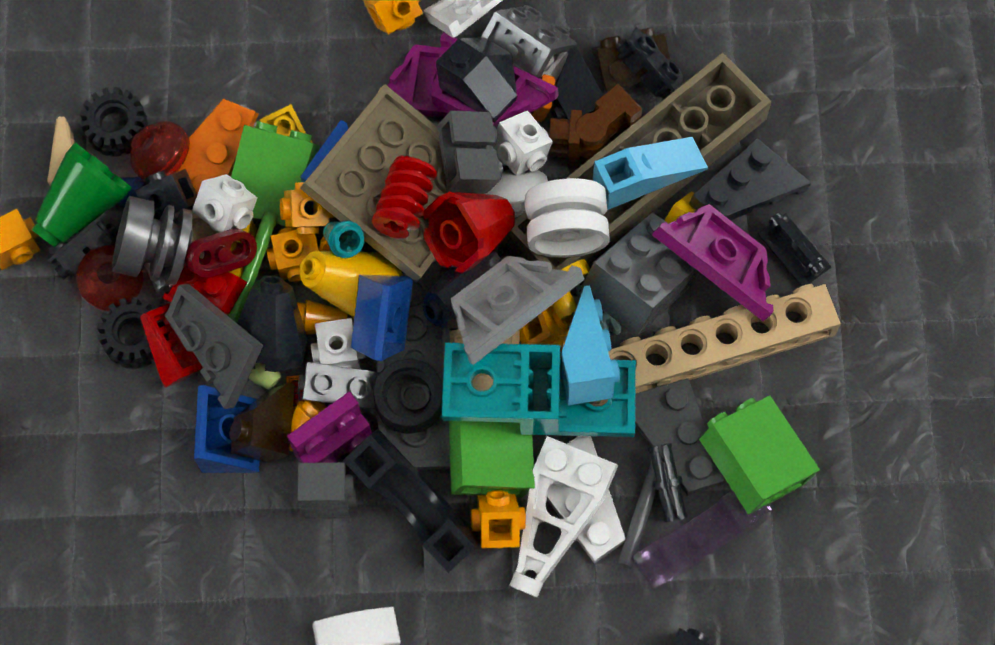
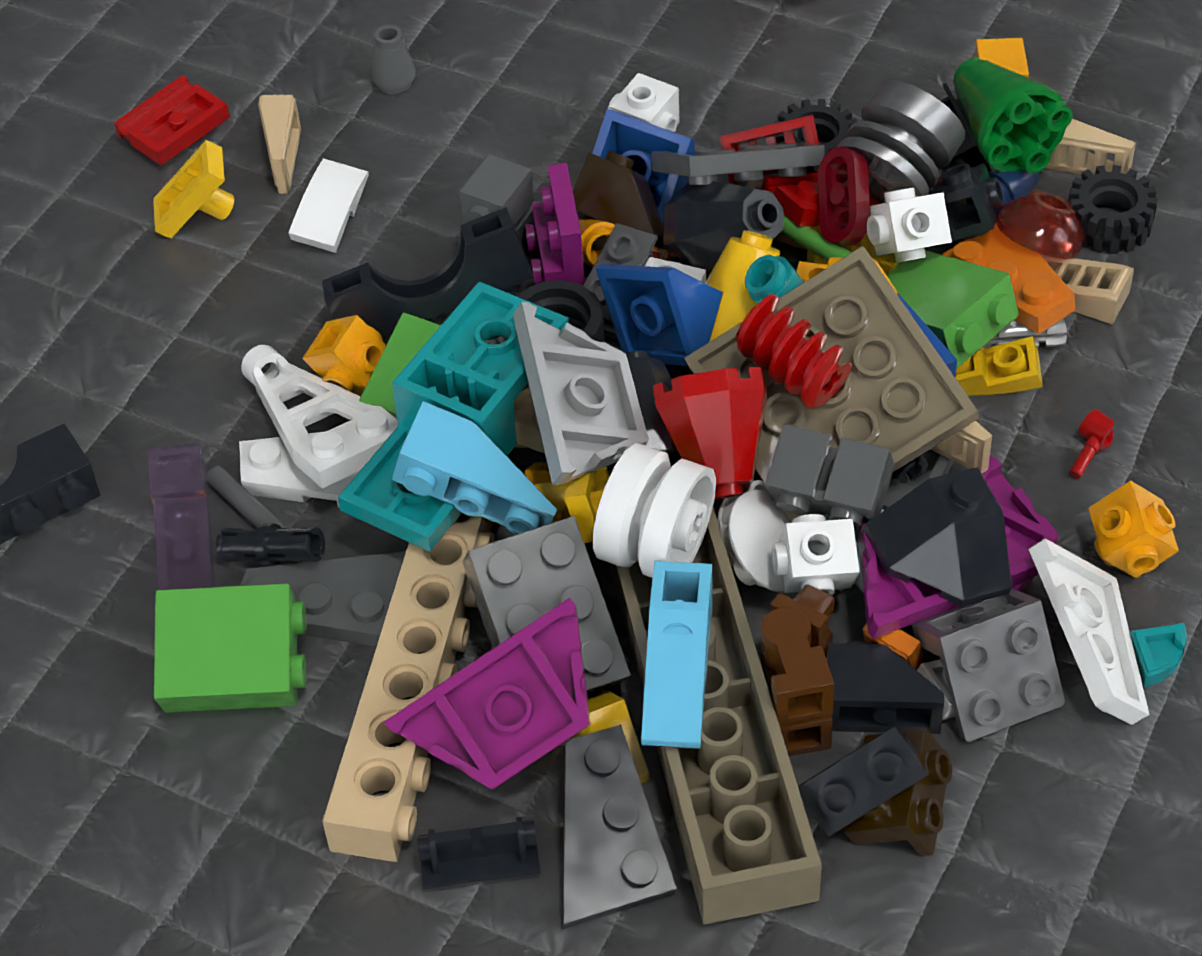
camera: 120 degrees right, 20 degrees down
none -> white brick [608,73,679,132]
none -> tan slope [1040,254,1134,325]
none -> red hand [1069,409,1114,479]

